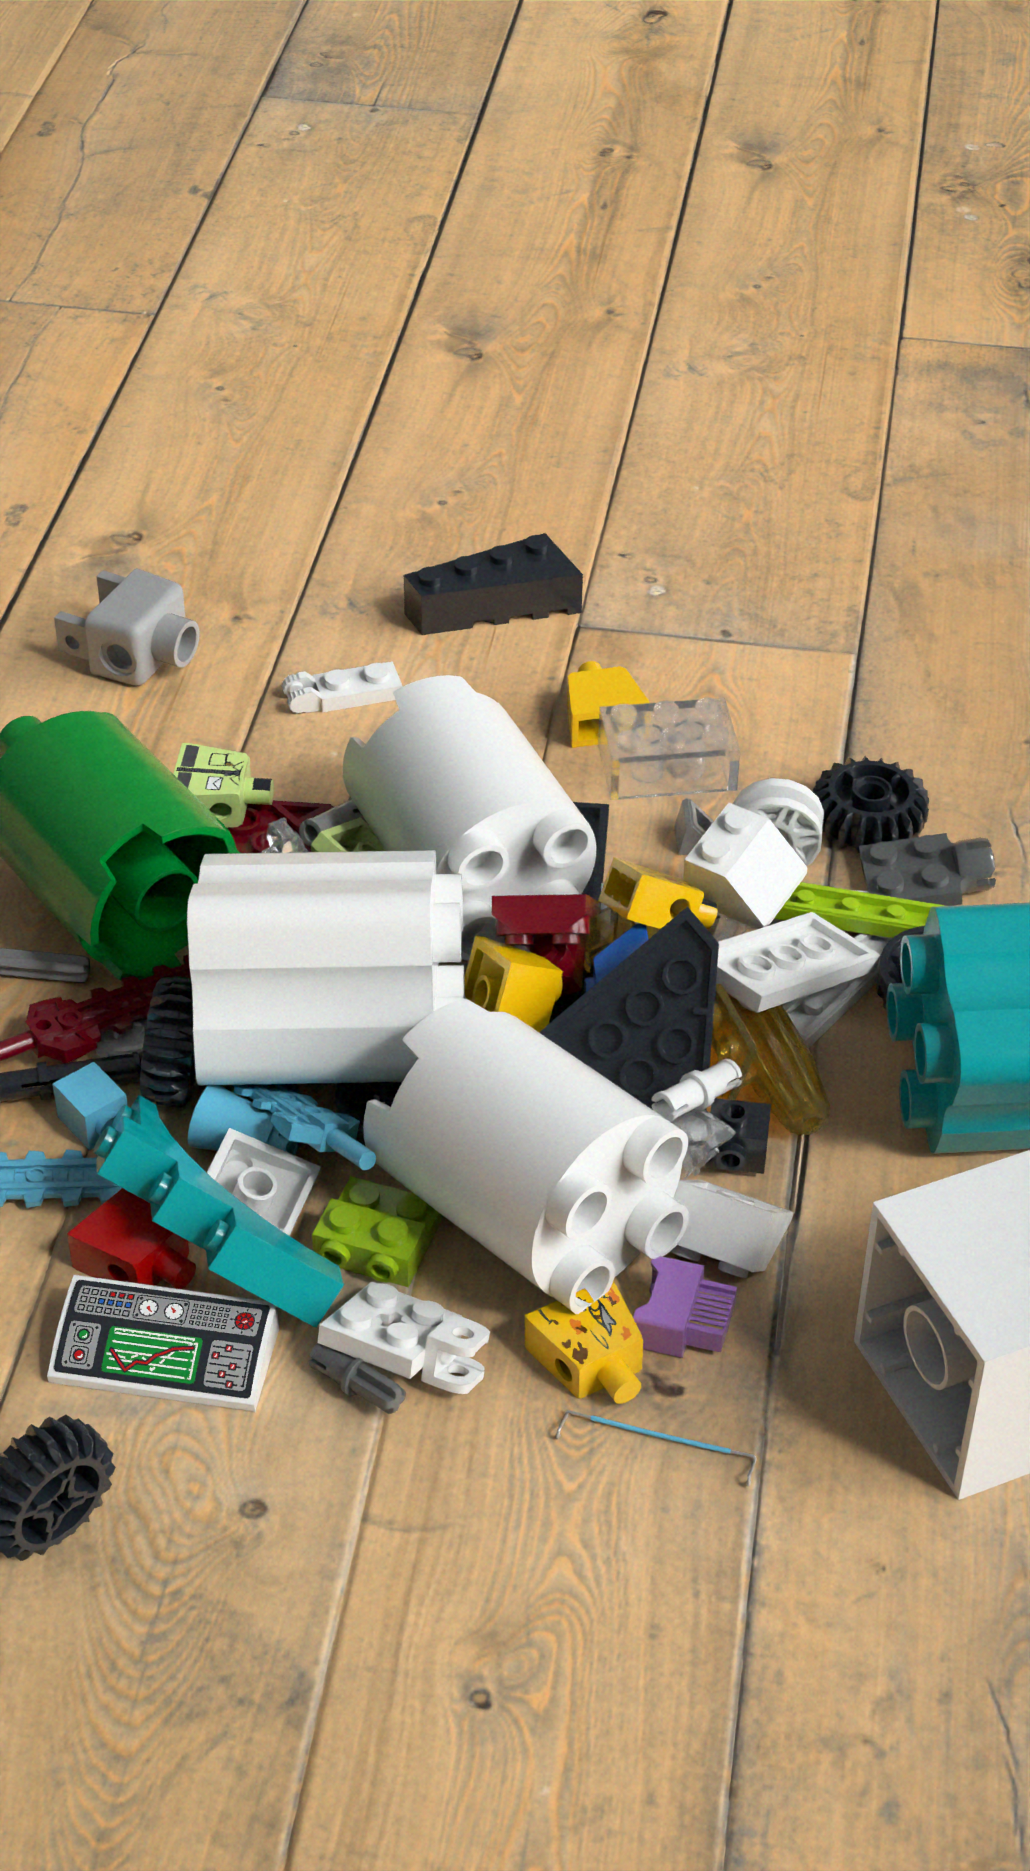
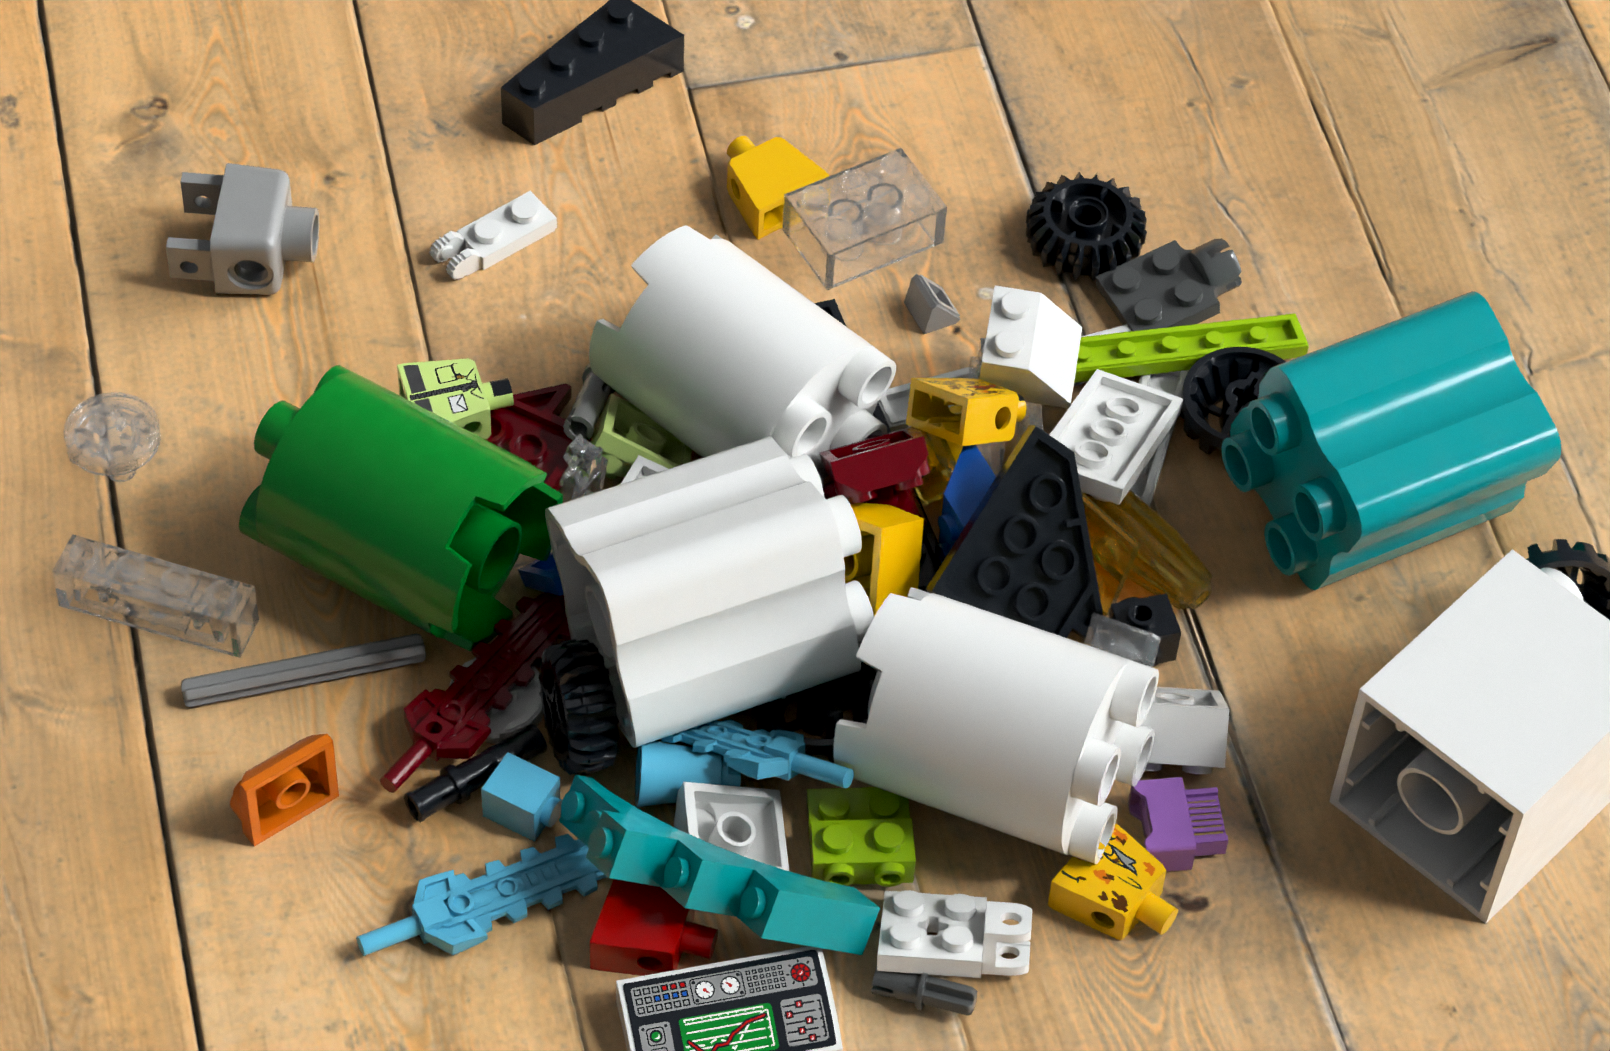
camera: 25 degrees left, 10 degrees up
medium azure piece [556,1410,757,1486] -> none
white pin [652,1058,742,1122] -> none
white wheel [733,778,824,866] -> none

